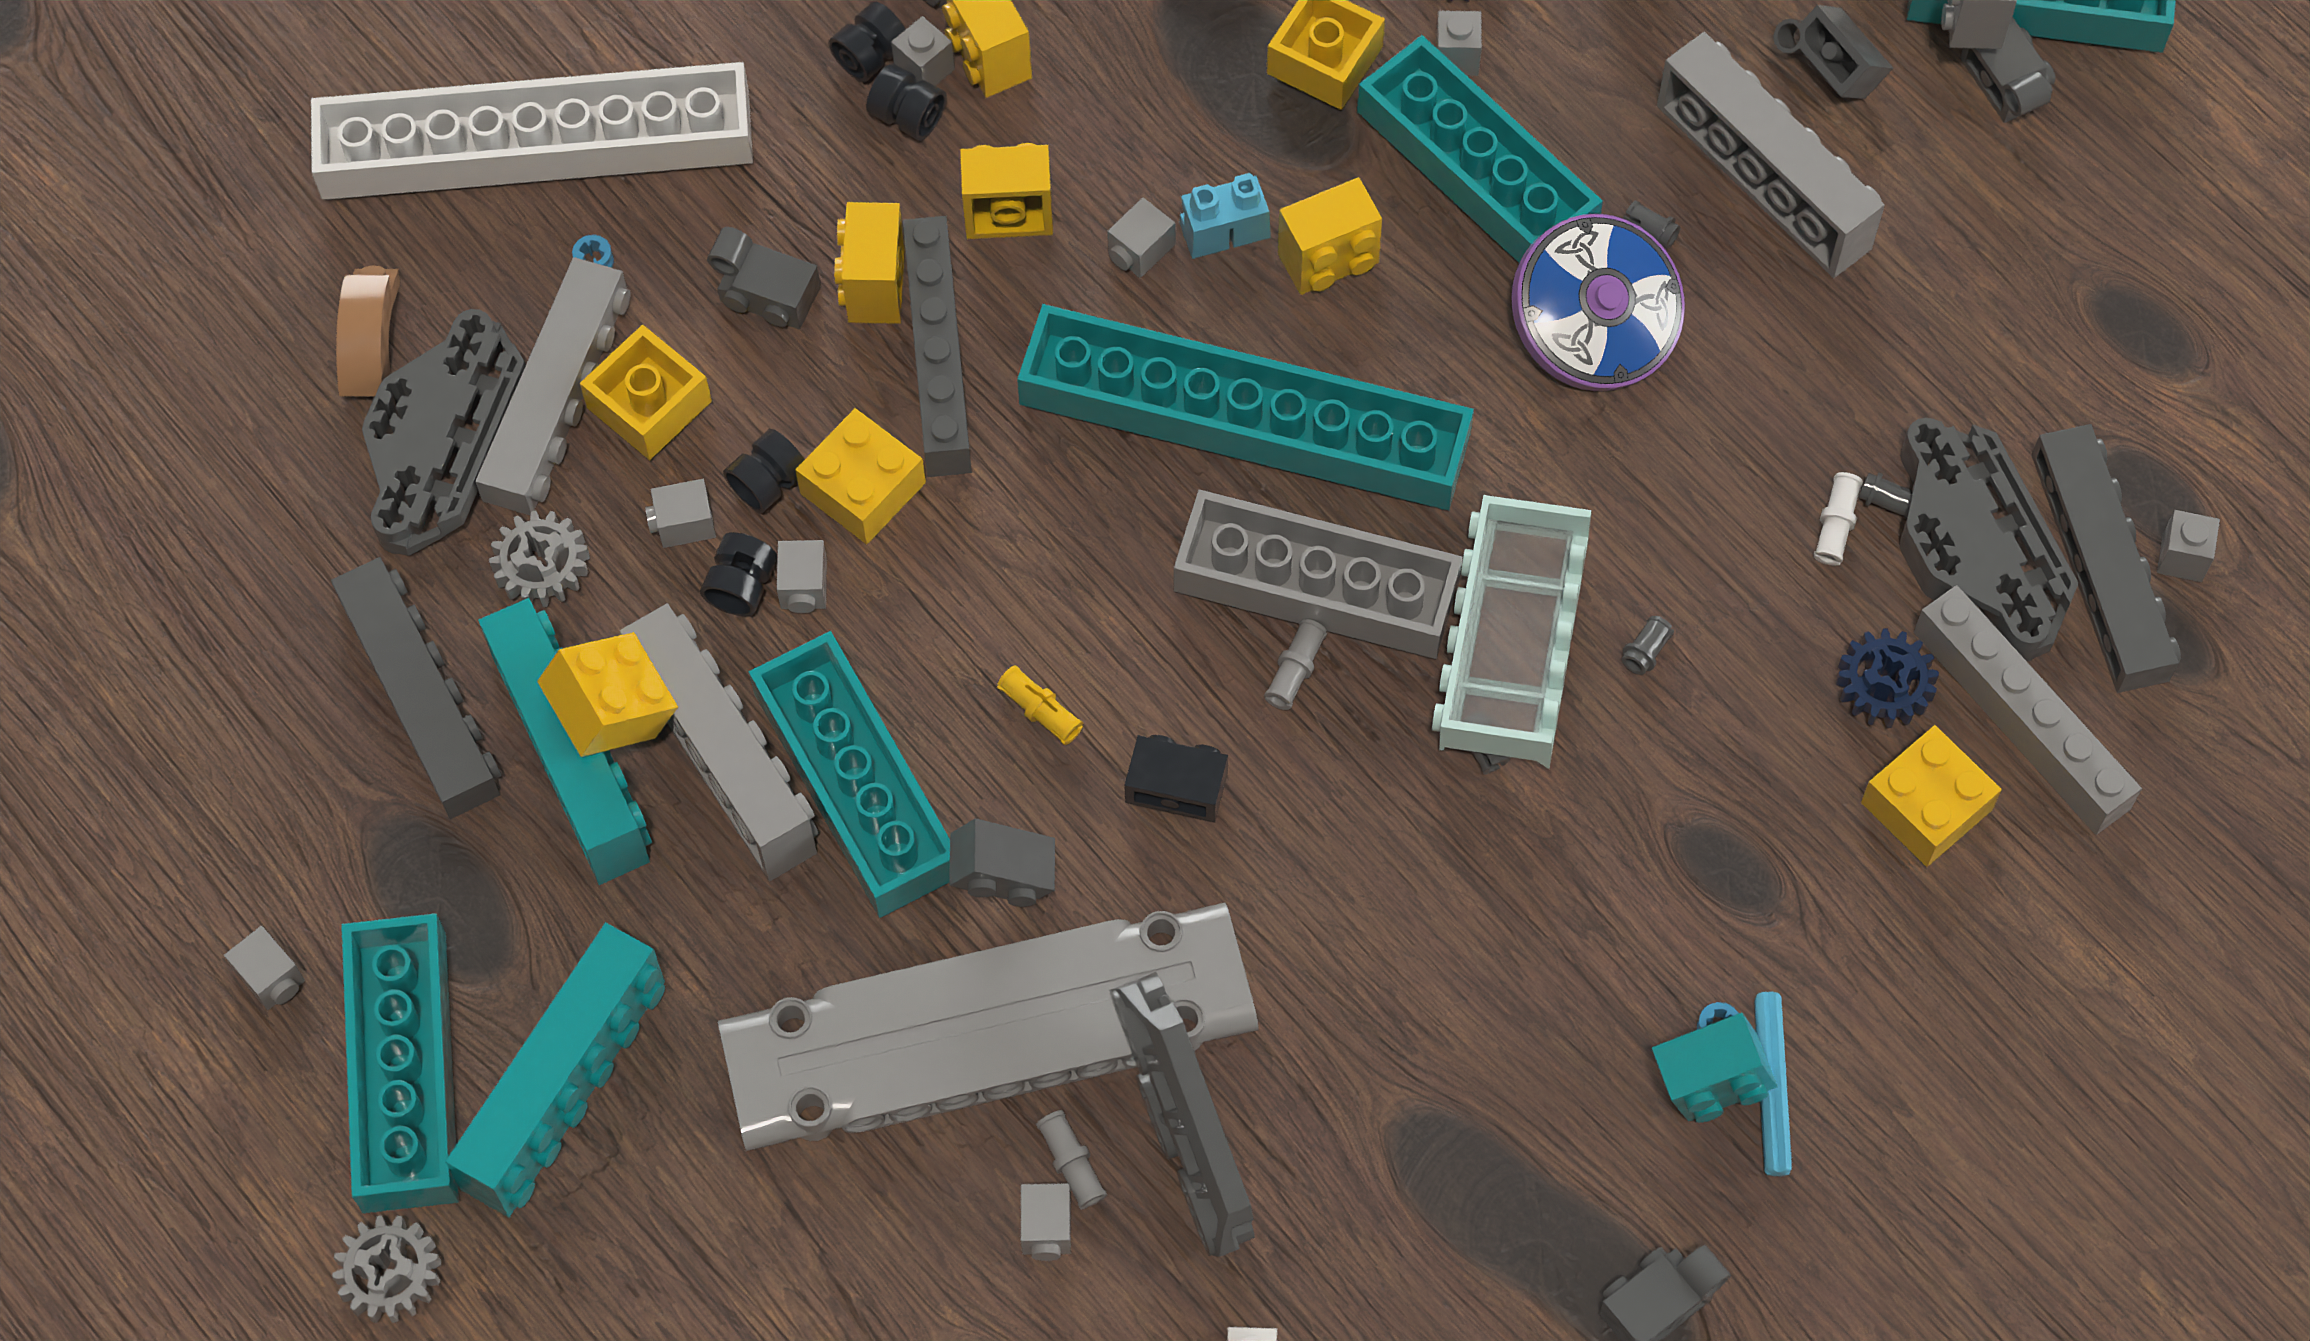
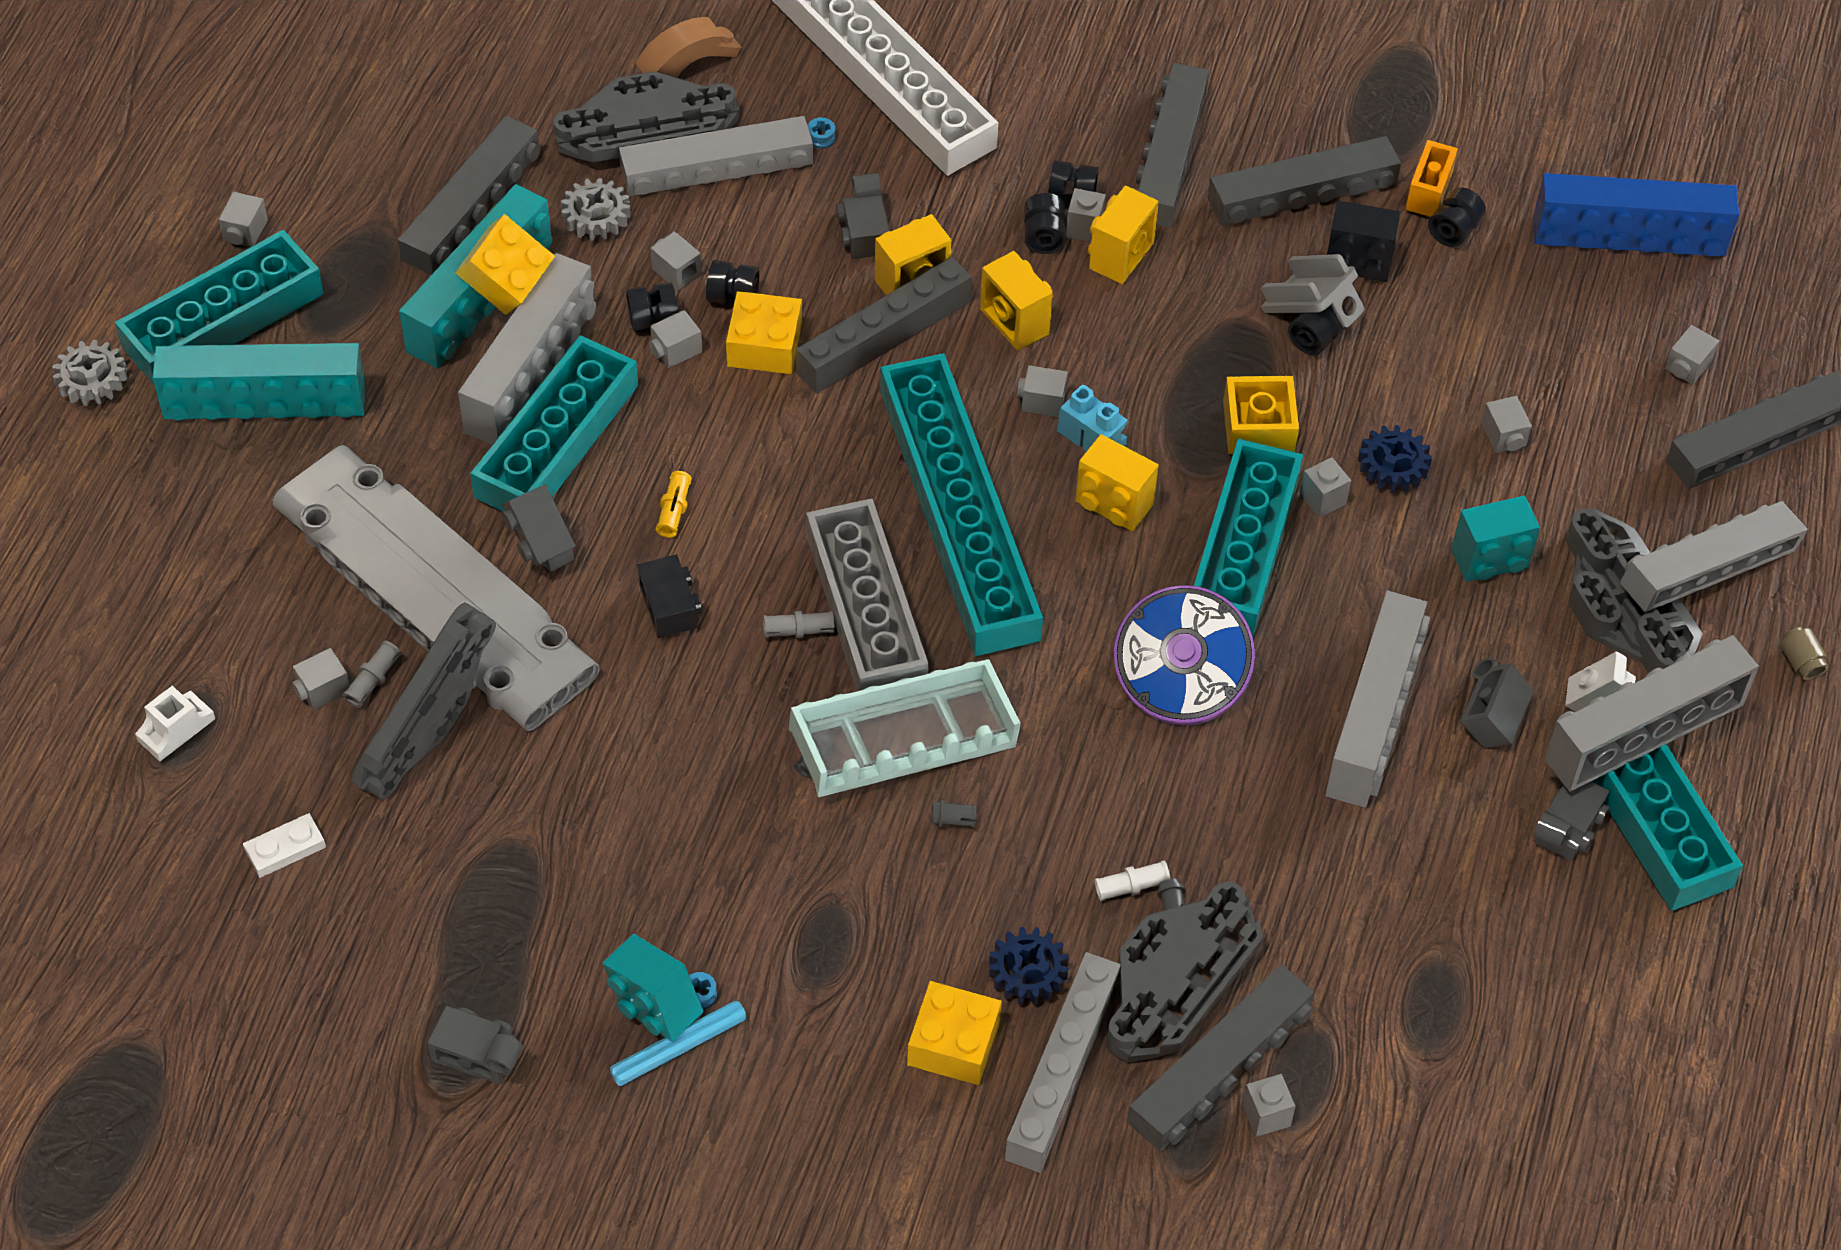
camera: 55 degrees right, 10 degrees down
yellow brick [580,324,712,460] -> none
dark grey pin [1623,200,1681,249] -> none

